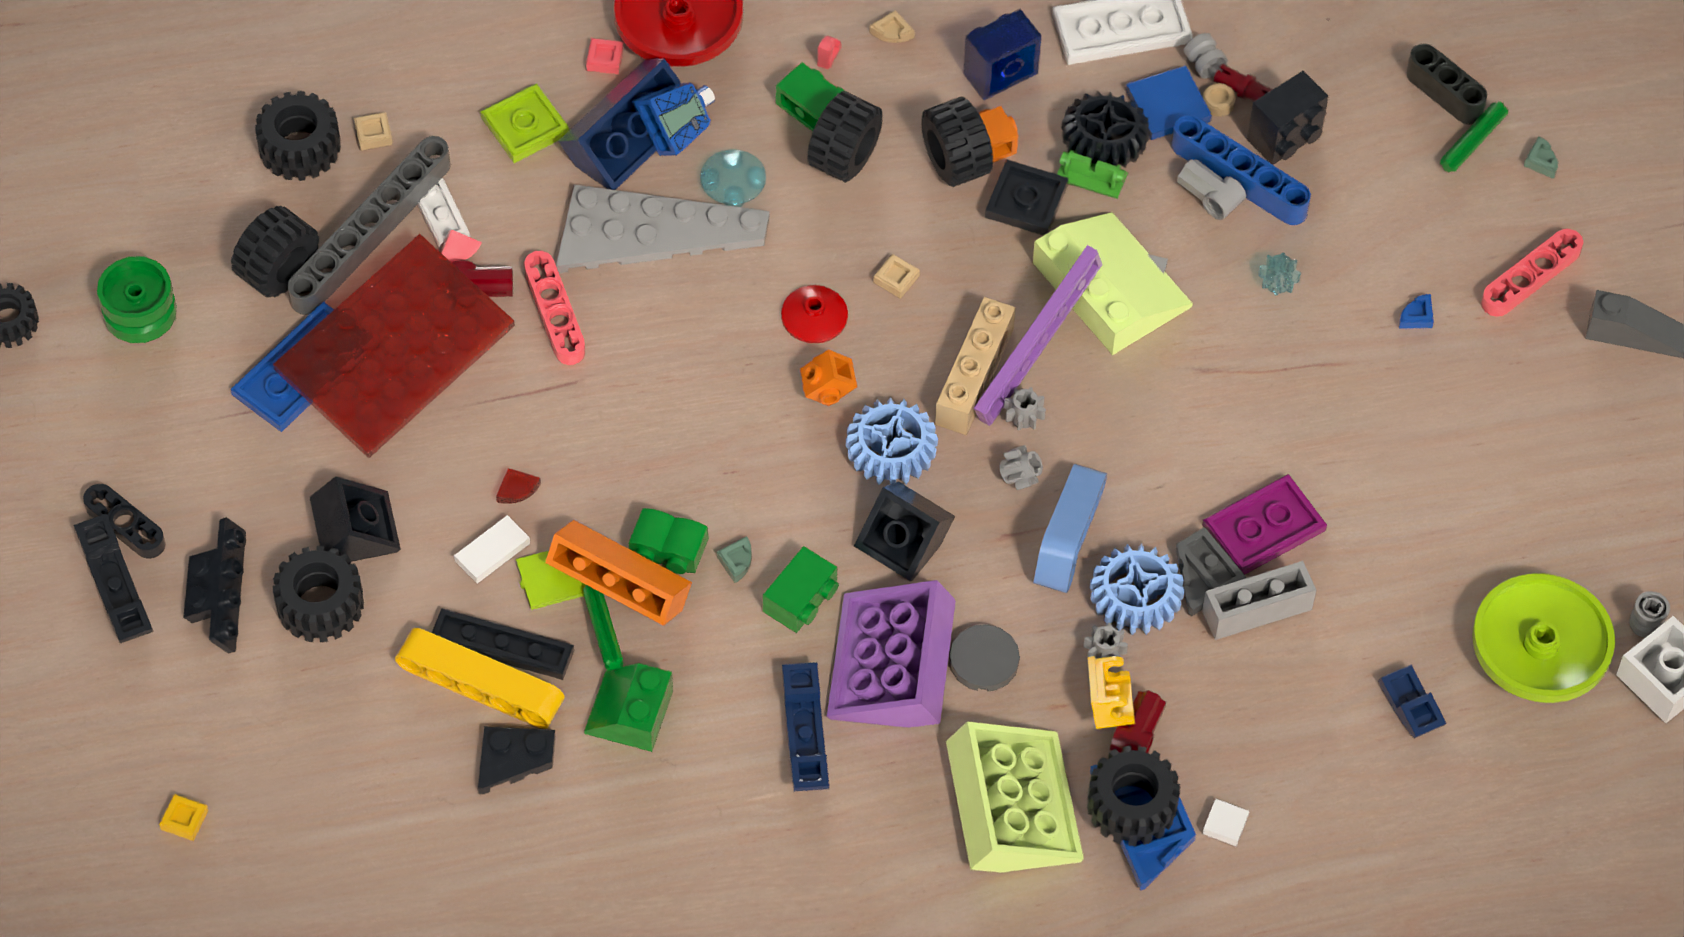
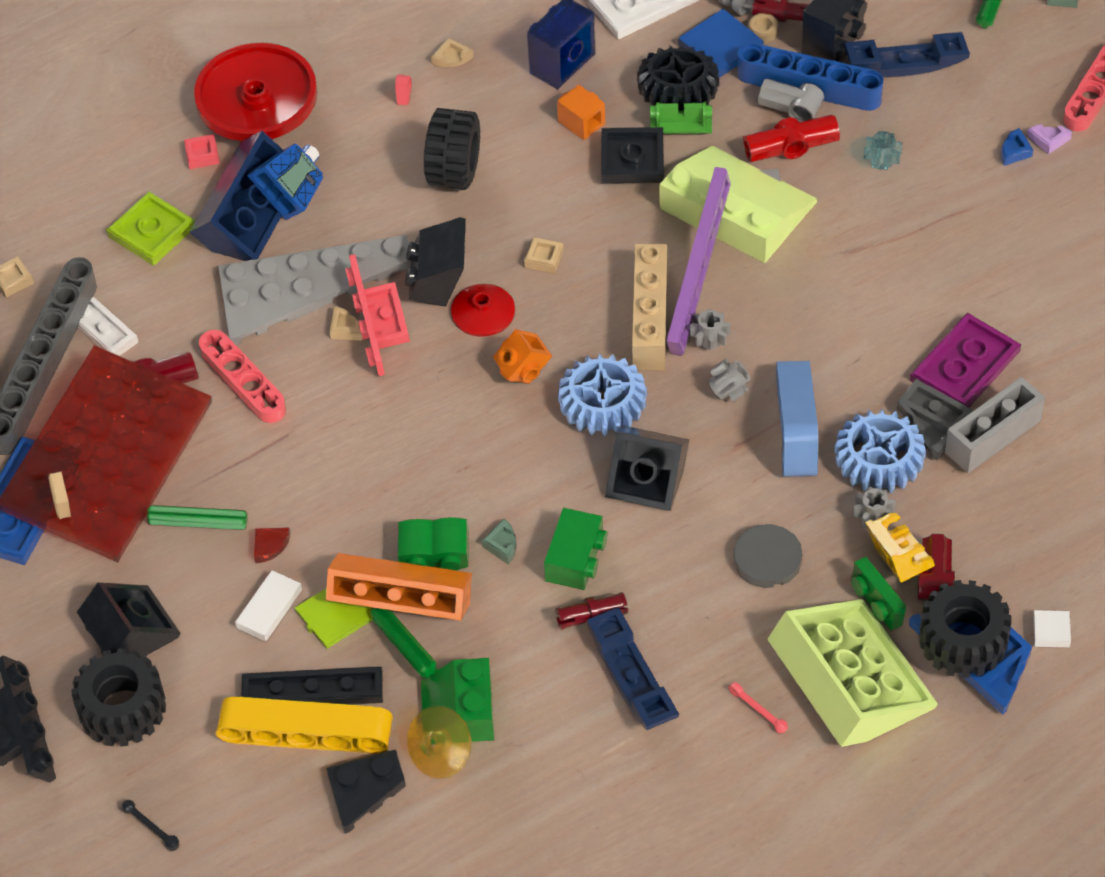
camera: 15 degrees left, 5 degrees down
coral tile [437,230,482,263] -> none
clear light blue dish [700,149,766,207] -> none
green brick [776,62,845,132] -> none
medium lavender slope [827,580,956,728] -> none
black tyre [921,96,993,187] -> none
none -> tan tile [48,472,71,519]
none -> black hinge [121,800,180,851]
none -> axle [147,505,248,530]
none -> tan tile [330,307,363,341]
none -> coral bracket [345,254,410,376]
none -> black slope [405,217,466,307]
none -> clear yellow dish [407,706,471,779]
none -> dark red pin [555,592,628,630]
none -> coral hinge [728,682,788,733]
none -> red piece [743,115,840,162]
none -> dark blue slope [844,32,970,77]
none -> green plate [851,556,906,631]
none -> lavender tile [1027,125,1072,154]

